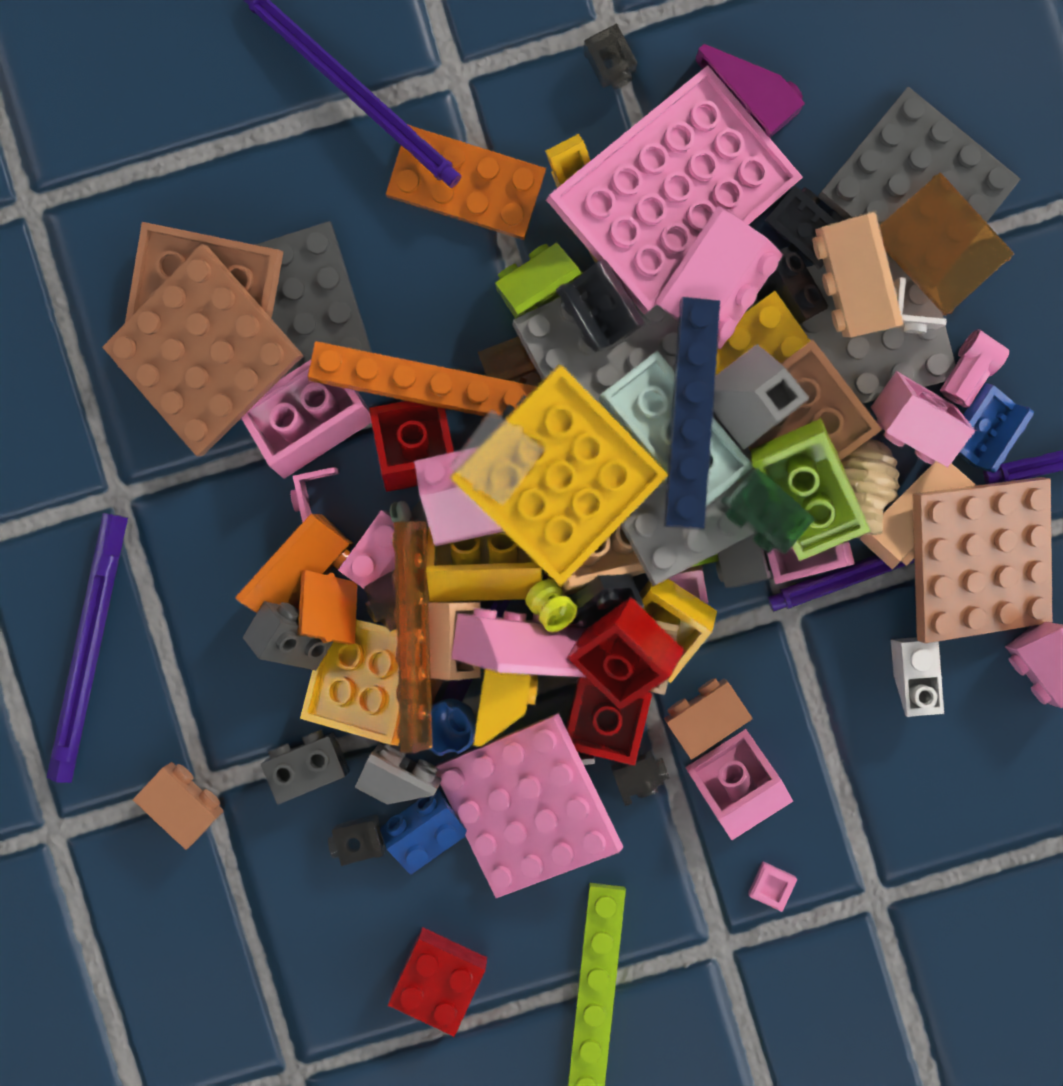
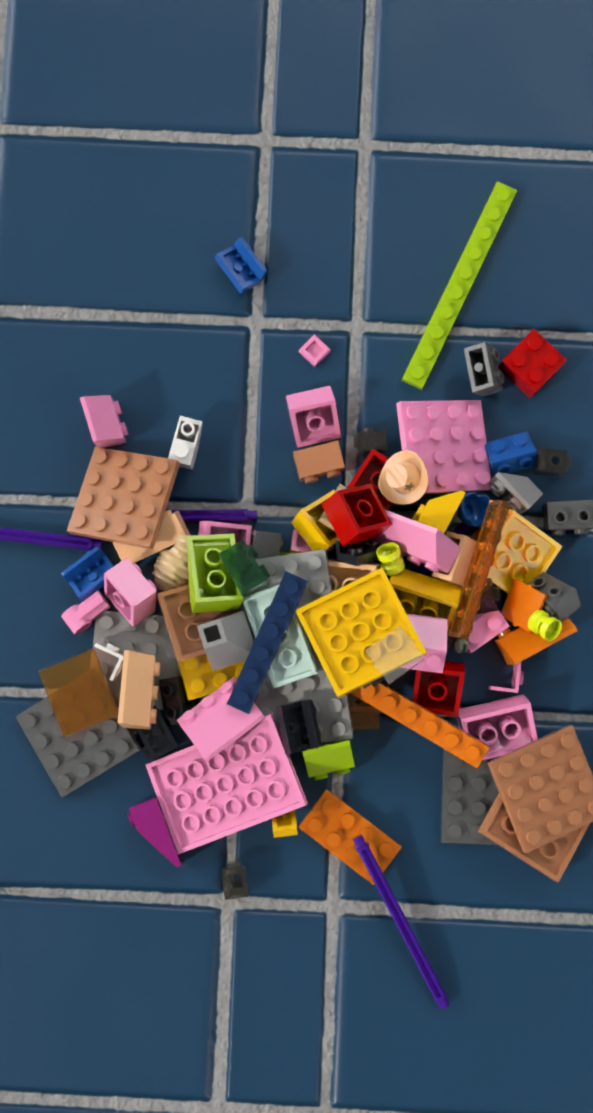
camera: 160 degrees left, 5 degrees down
none -> blue bracket [214,237,267,294]
none -> light nougat hat [378,450,428,505]
none -> dark grey brick [464,342,504,397]
none -> neon yellow wheel [528,610,562,641]

